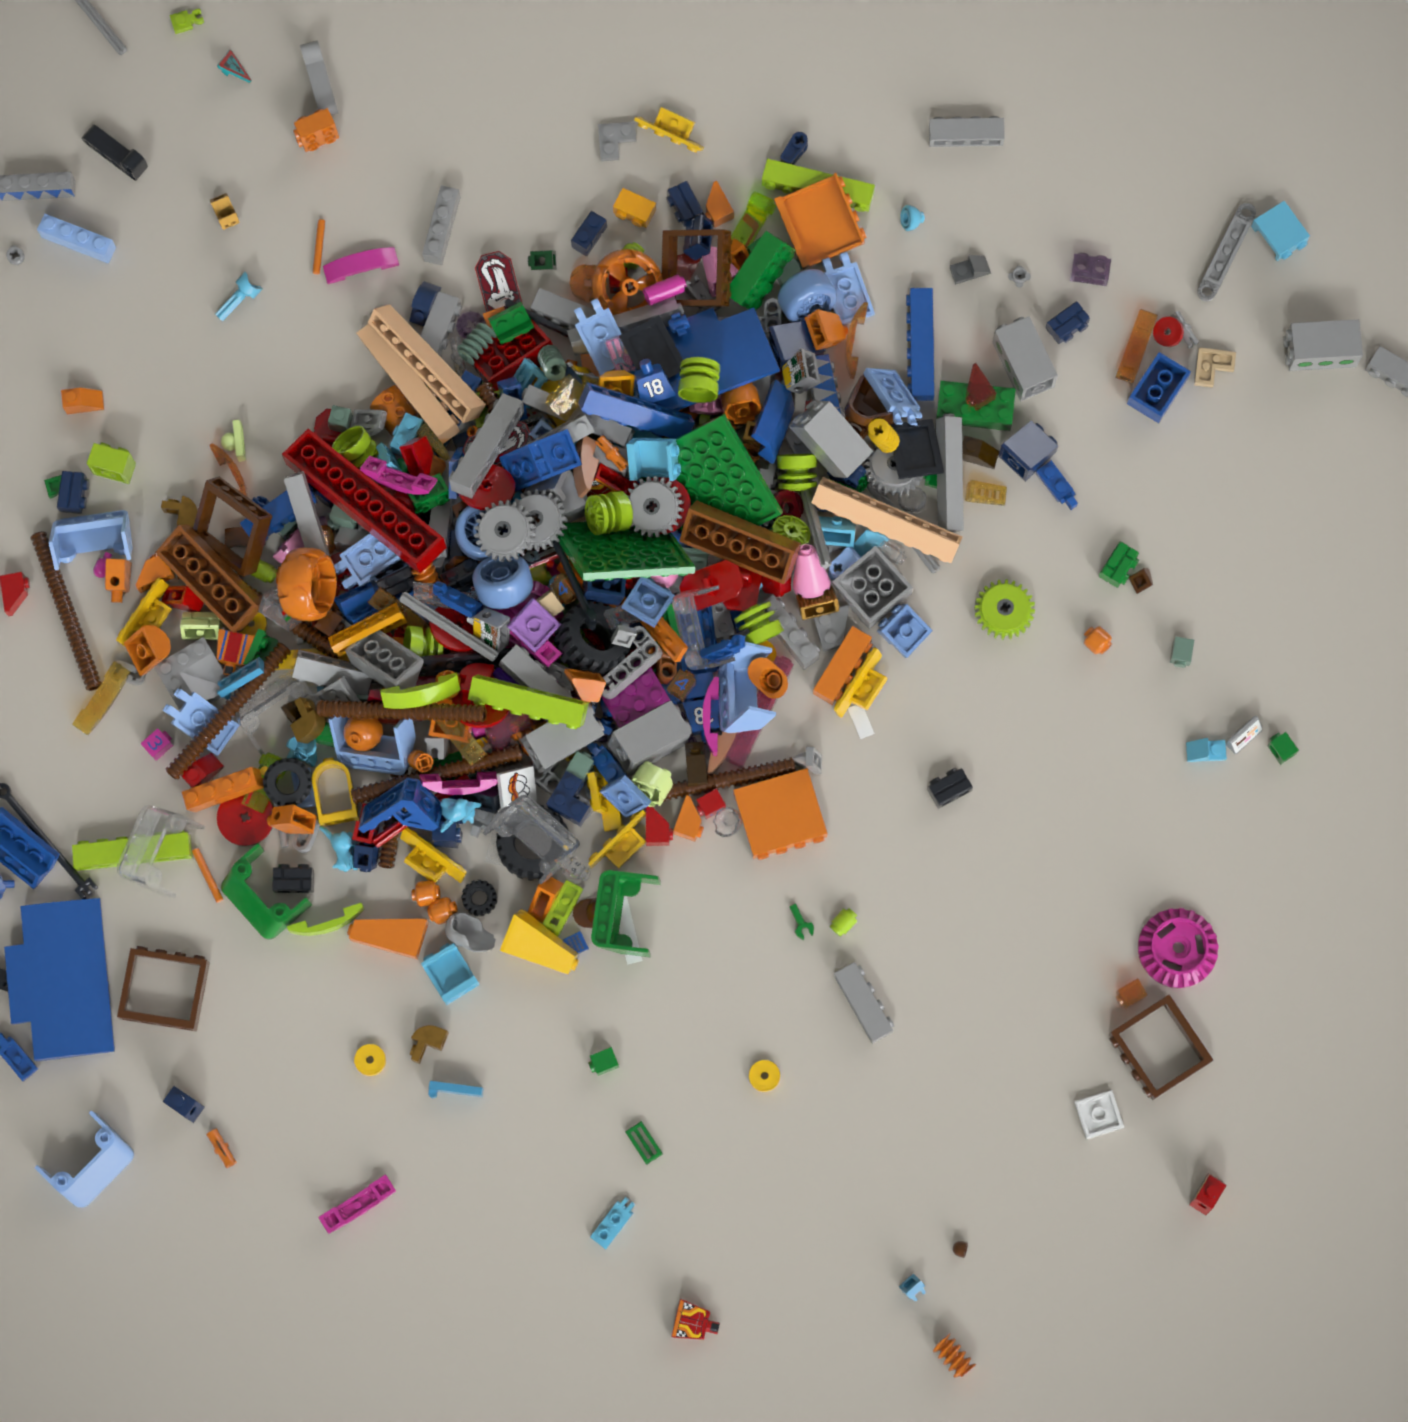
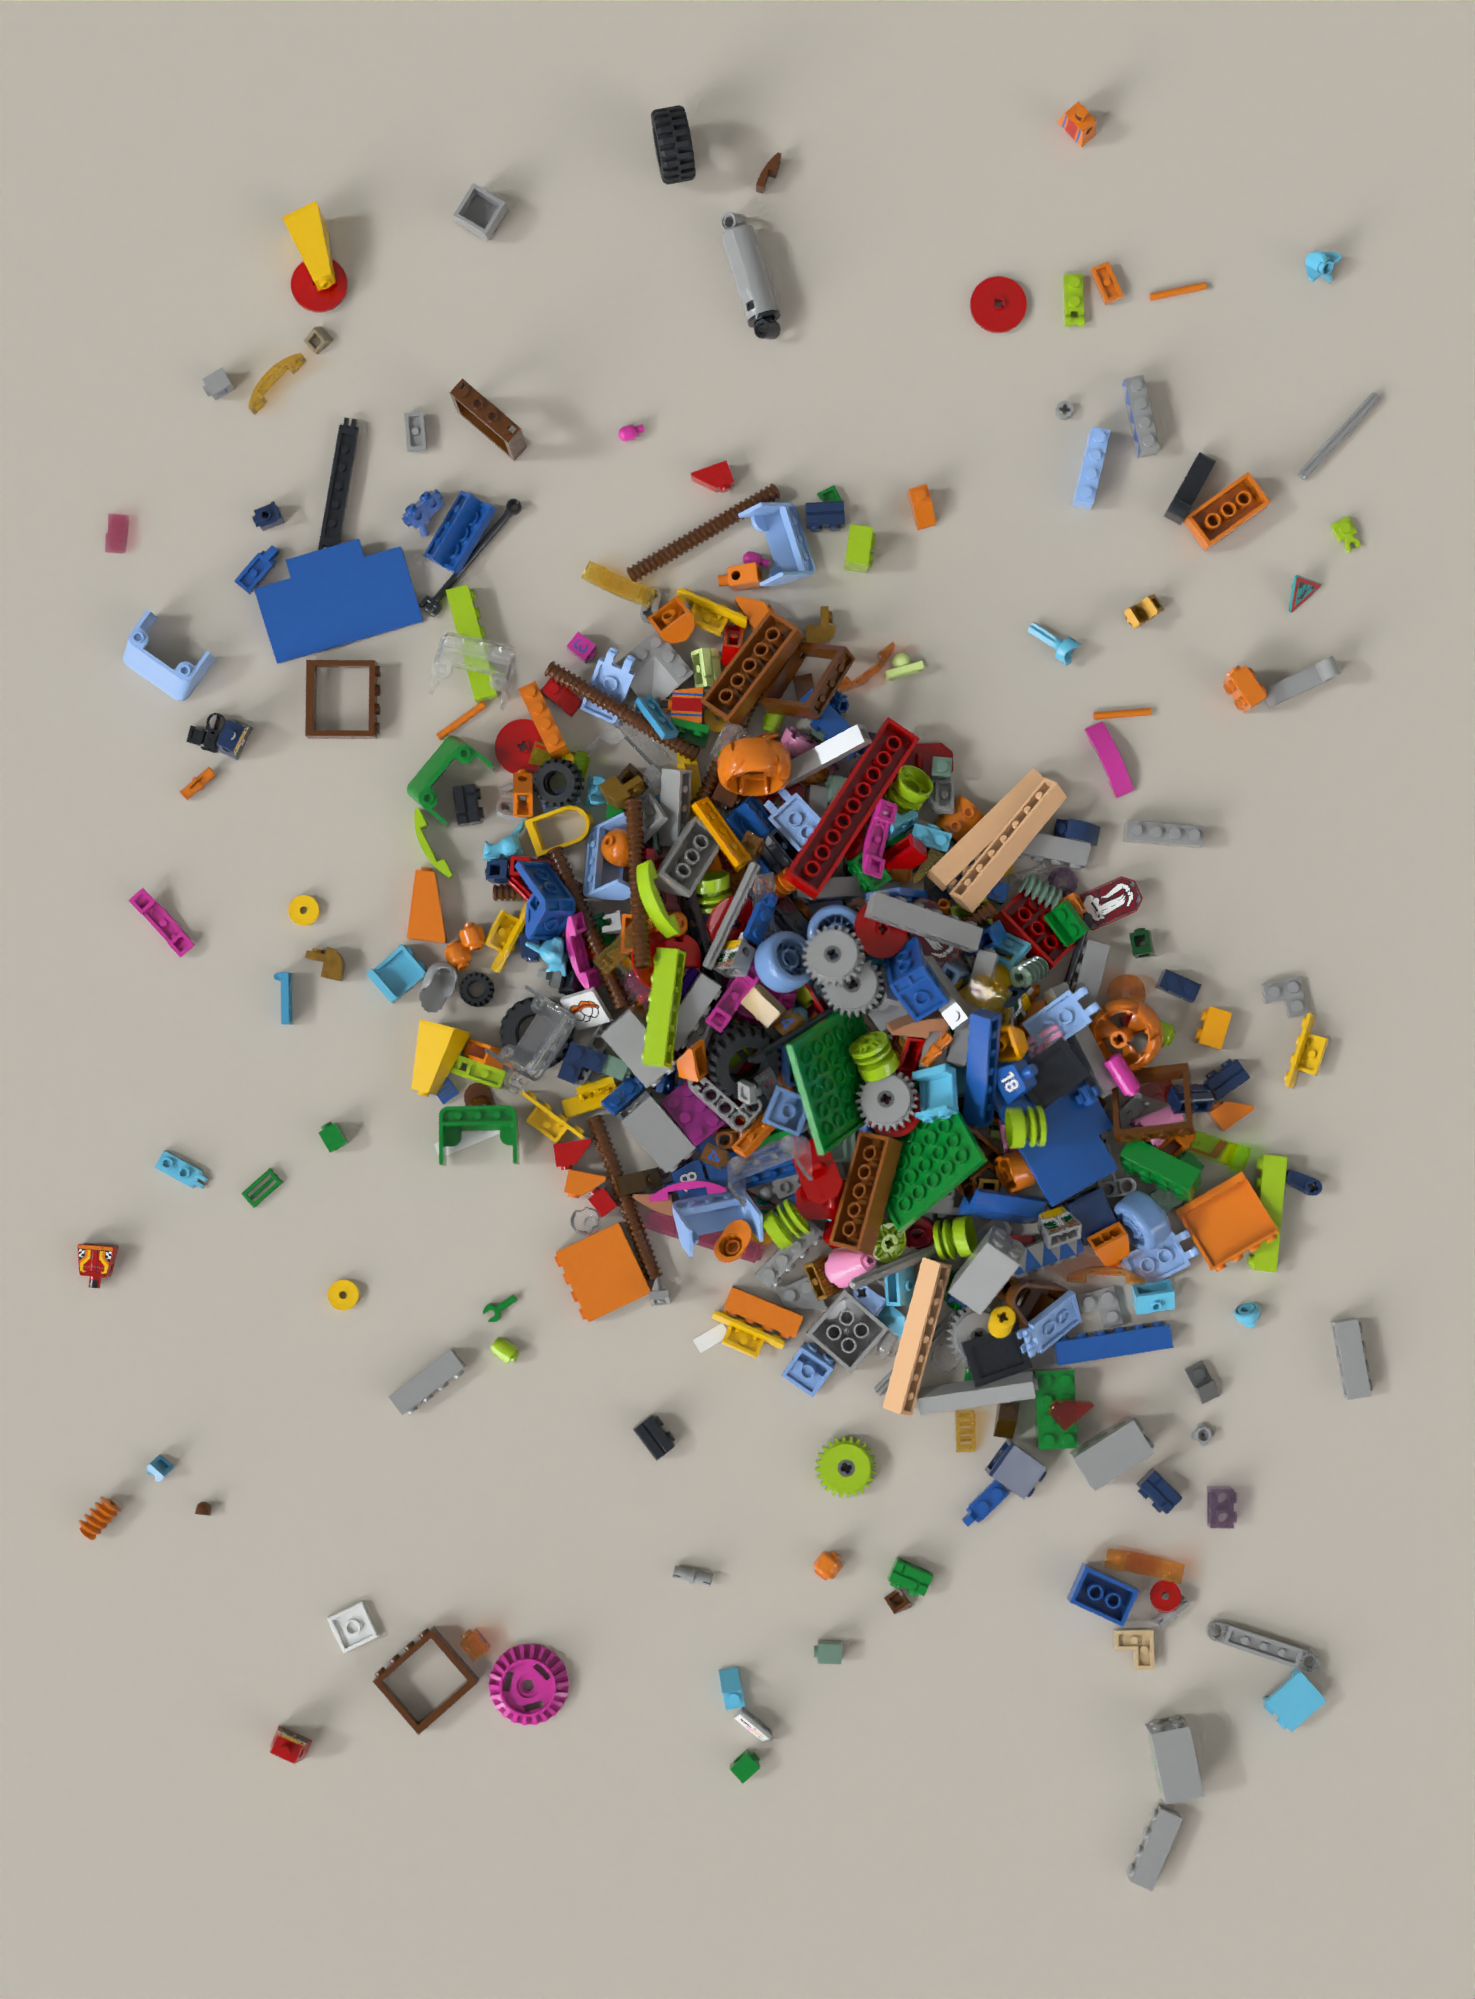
camera: 80 degrees right, 10 degrees up
orange wheel [408,750,433,772] -> none
medium lavender tile [506,598,561,653] -> none
medium blue tile [600,775,651,818] -> none
yellowish green brick [631,761,673,807] -> none
blue hinge [700,634,745,662] -> none
none -> black piece [186,713,227,753]
none -> light grey pin [672,1565,713,1587]
none -> light grey plate [1076,1286,1123,1328]
none -> medium azure brick [1132,1279,1175,1315]
none -> orange brick [1183,472,1271,551]

